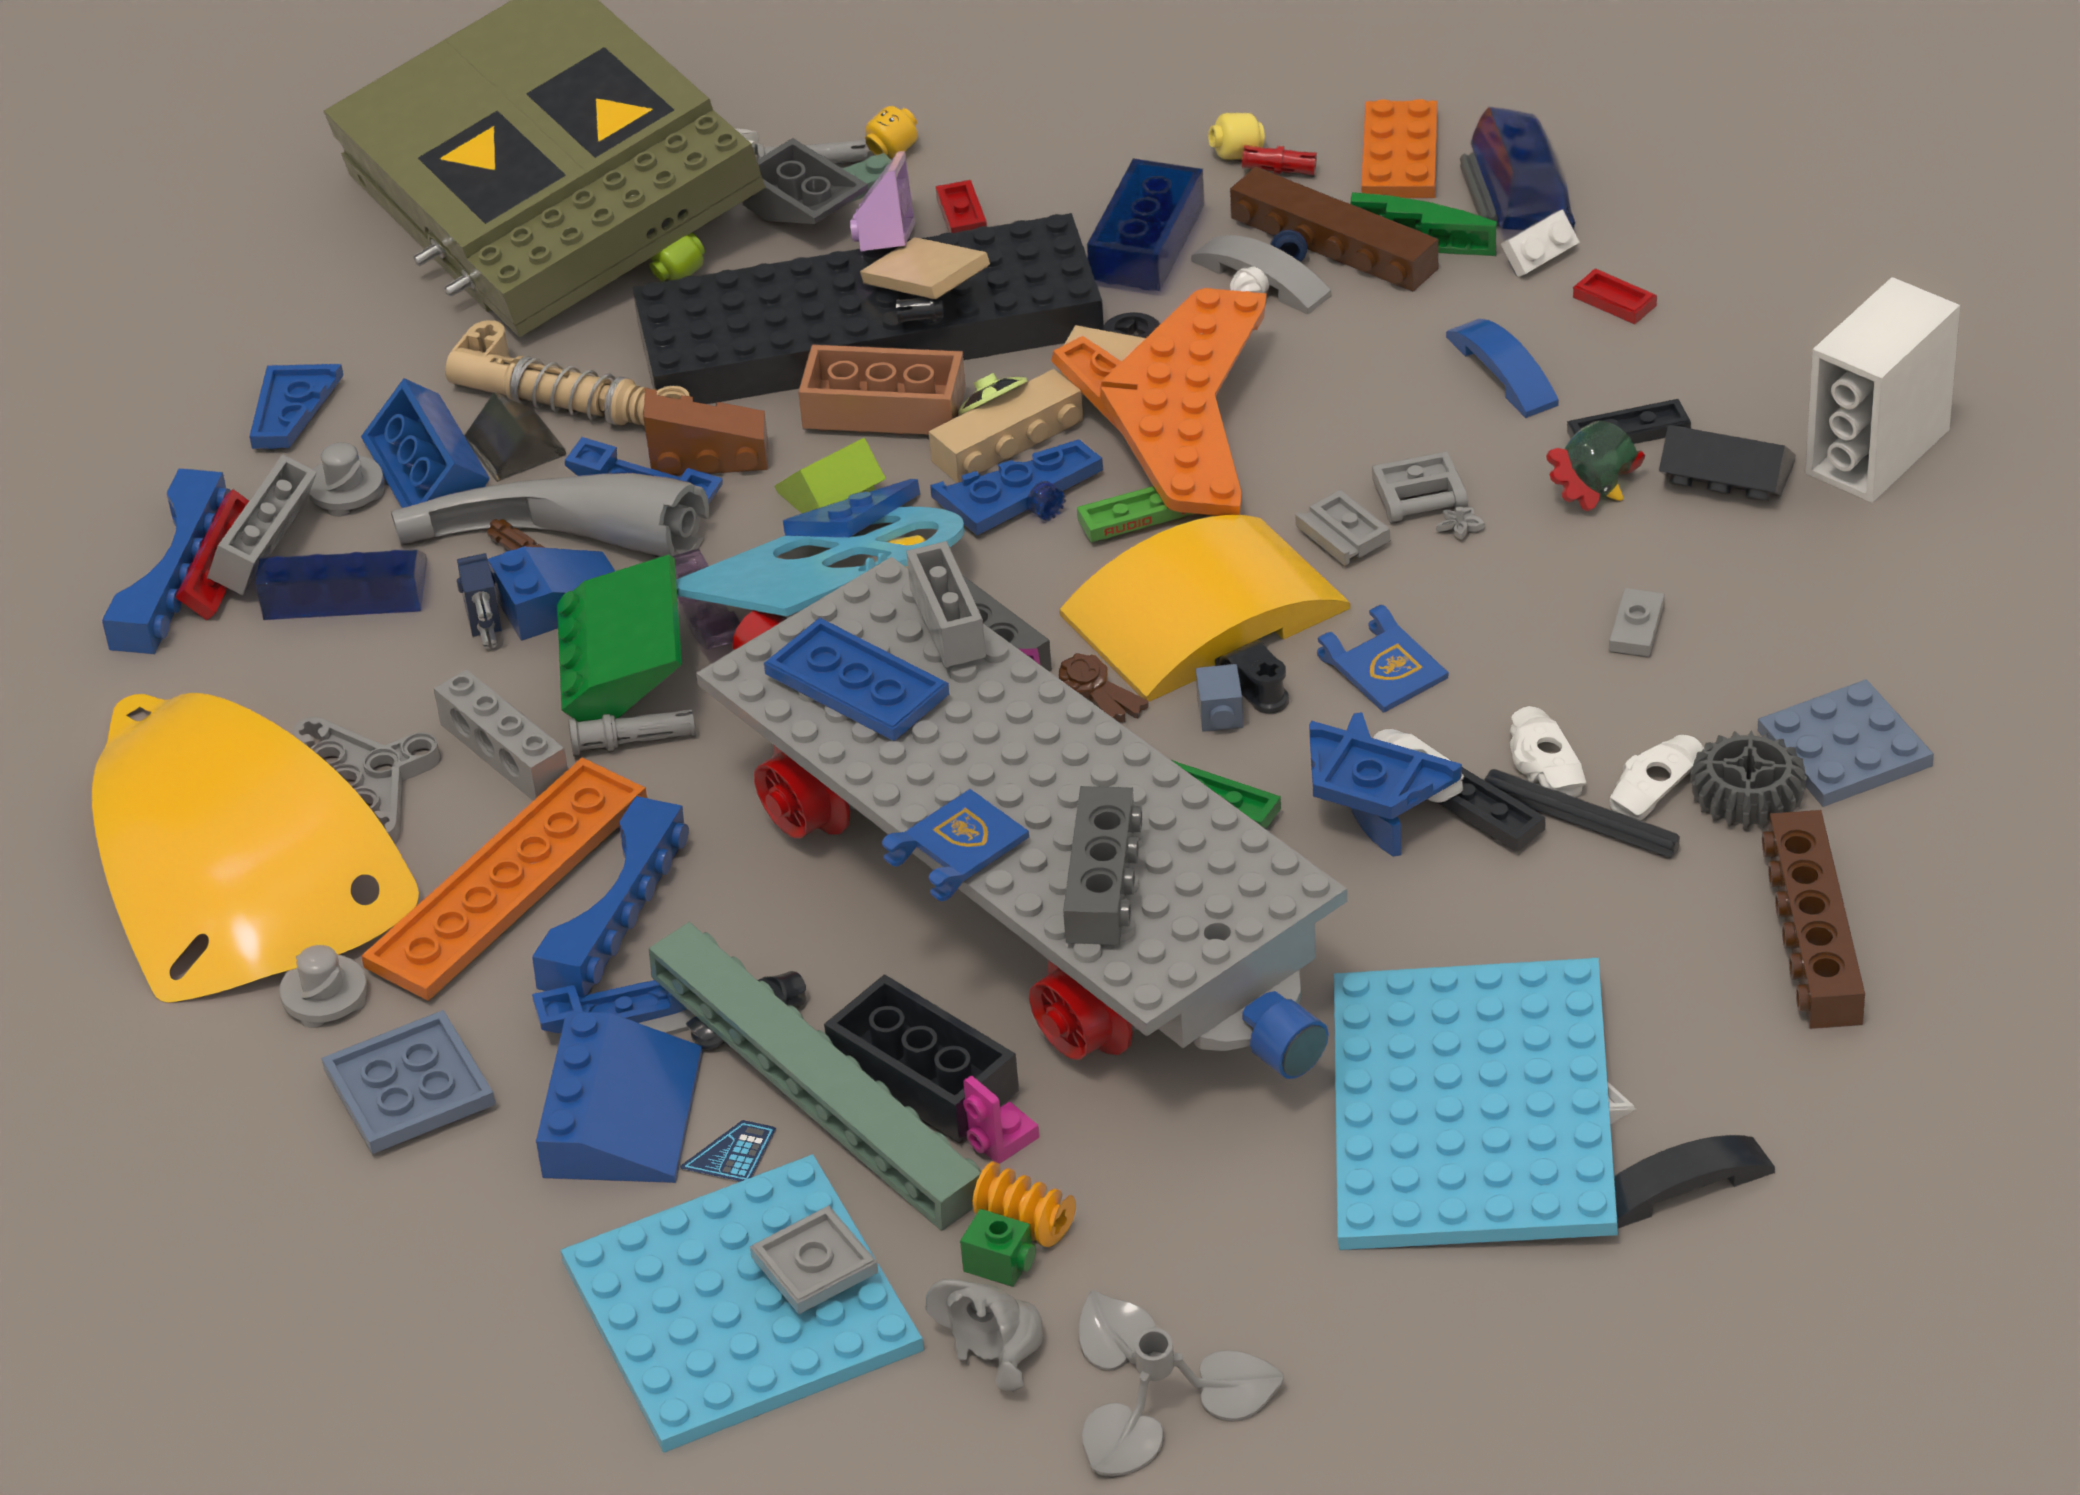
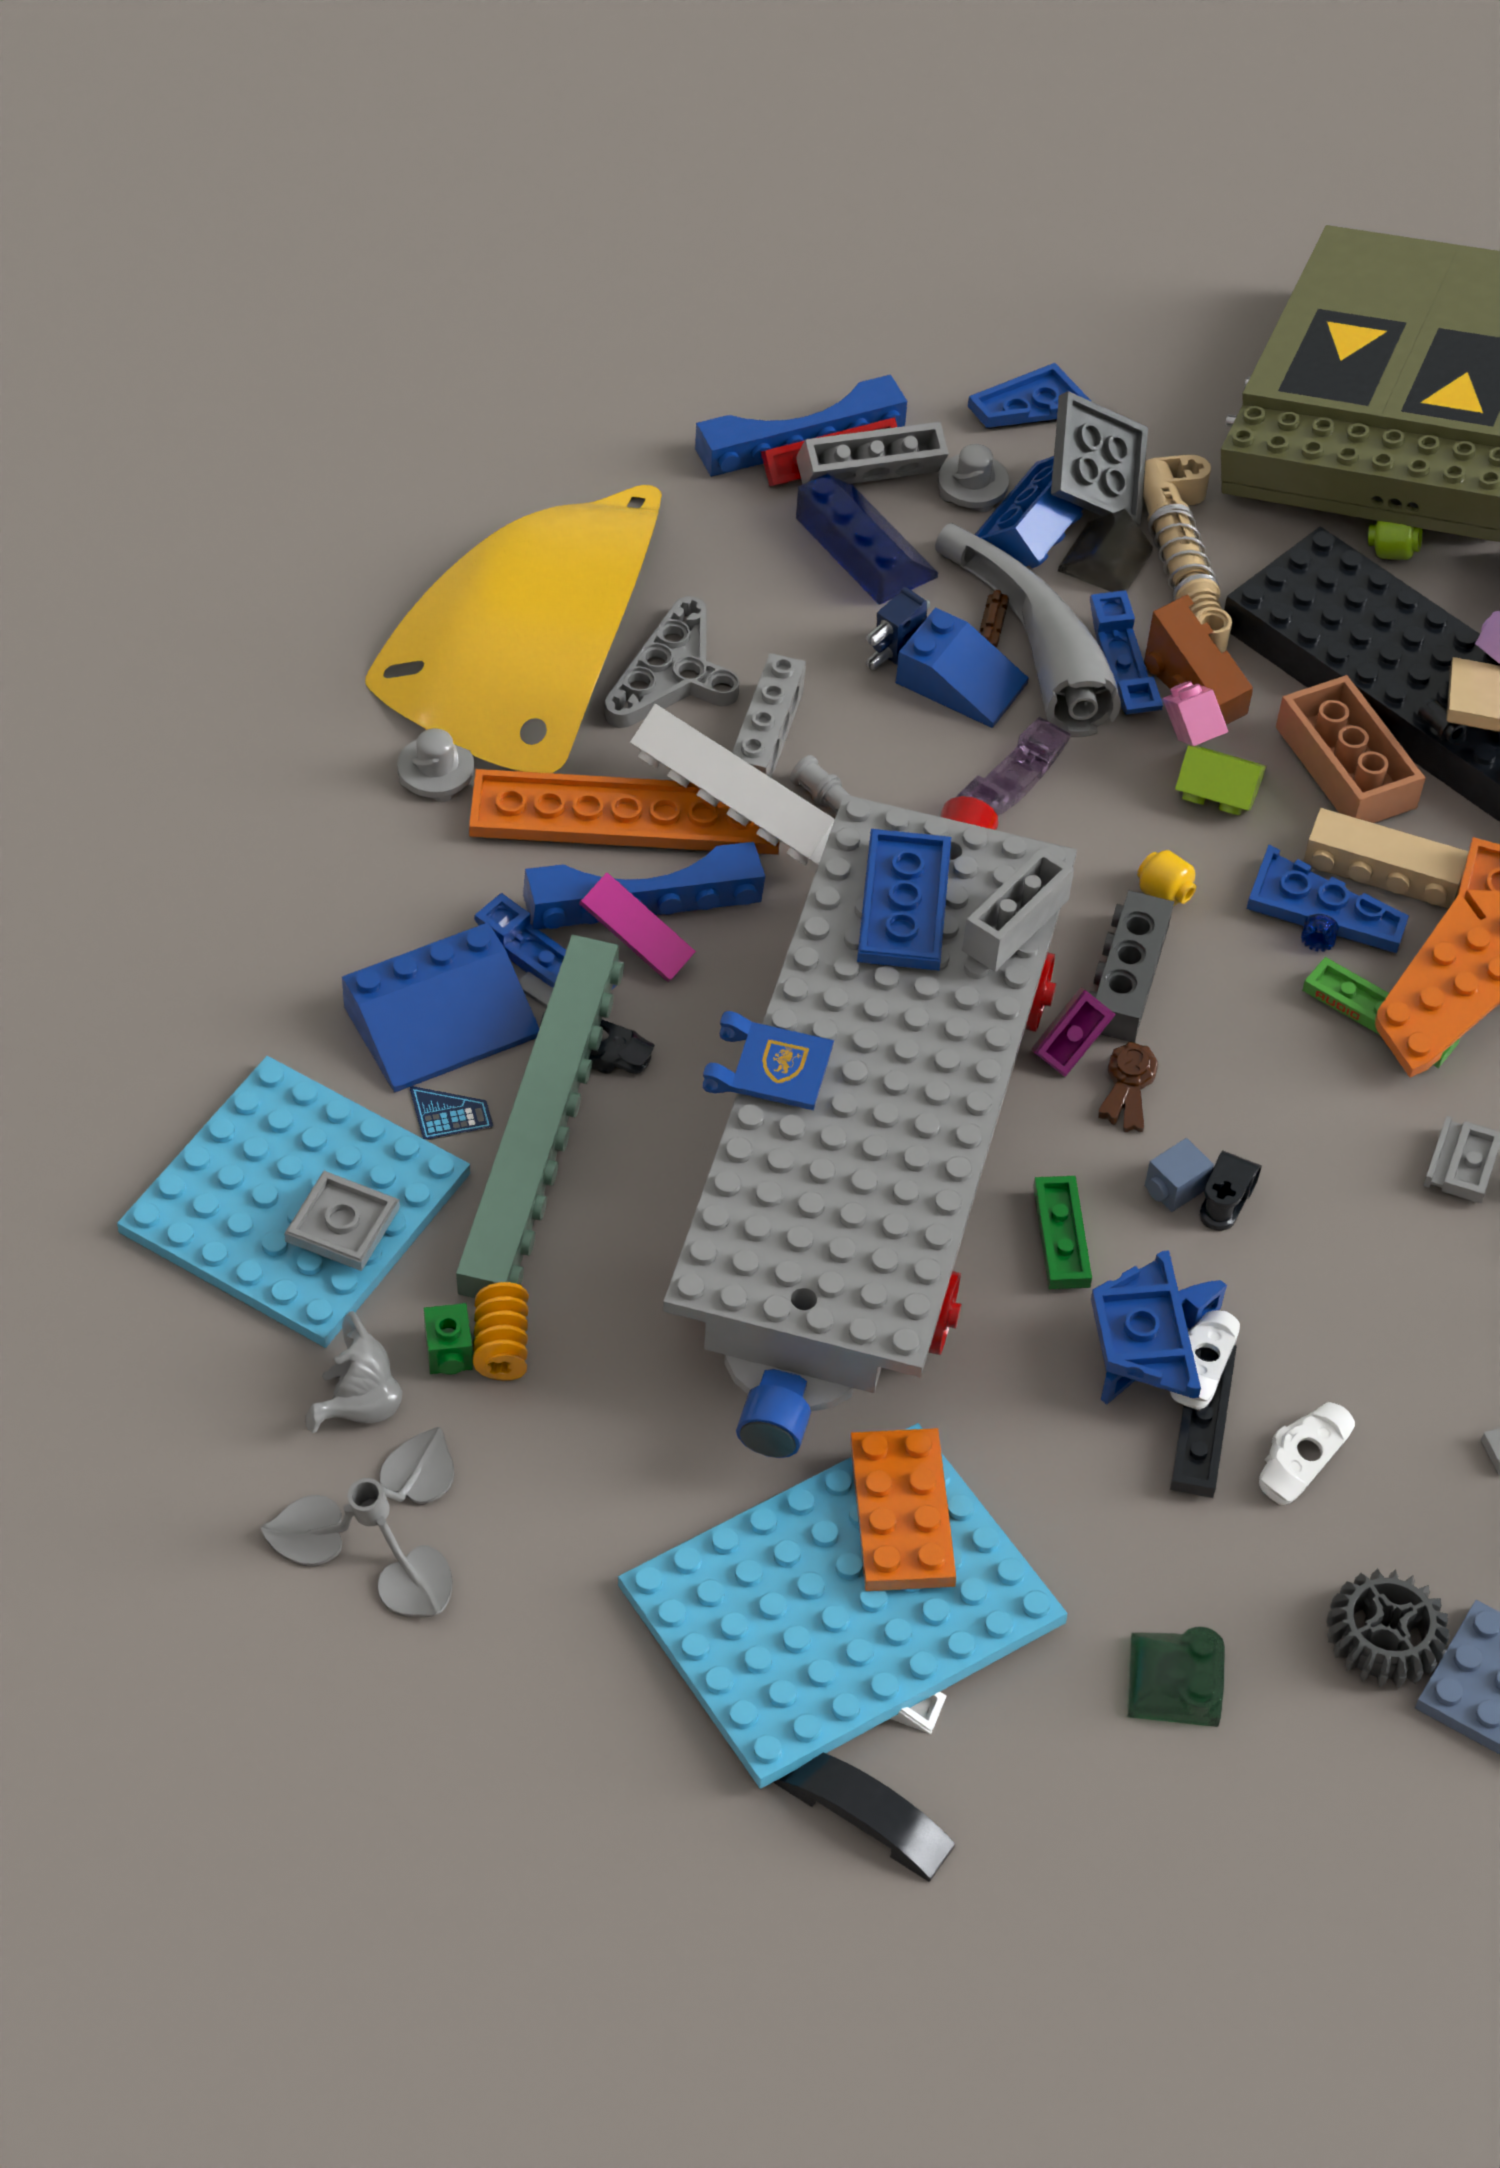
camera: 50 degrees right, 10 degrees up
sand blue plate [321,1010,496,1154] -> none
green slope [557,555,682,722] -> none
medium azure door [676,507,965,616] -> none
blue wing [783,479,920,538] -> none
black brick [824,974,1019,1142] -> none
yellowish green dish [958,373,1028,416] -> none
dark pink bracket [963,1076,1039,1164] -> none
yellow slope [1060,515,1350,702] -> none
dark grey brick [1063,786,1142,945] -> none
blue flag [1317,605,1449,713] -> none
black axle [1485,769,1680,858] -> none
white piece [1610,735,1704,820] -> none
reddish brown brick [1762,810,1865,1029] -> none
none -> dark pink tile [579,872,696,982]
none -> white brick [630,704,835,866]
none -> orange plate [850,1428,956,1591]
none -> dark grey plate [1051,391,1148,529]
none -> clear green slope [1127,1626,1225,1727]
none -> bright pink brick [1162,681,1229,746]

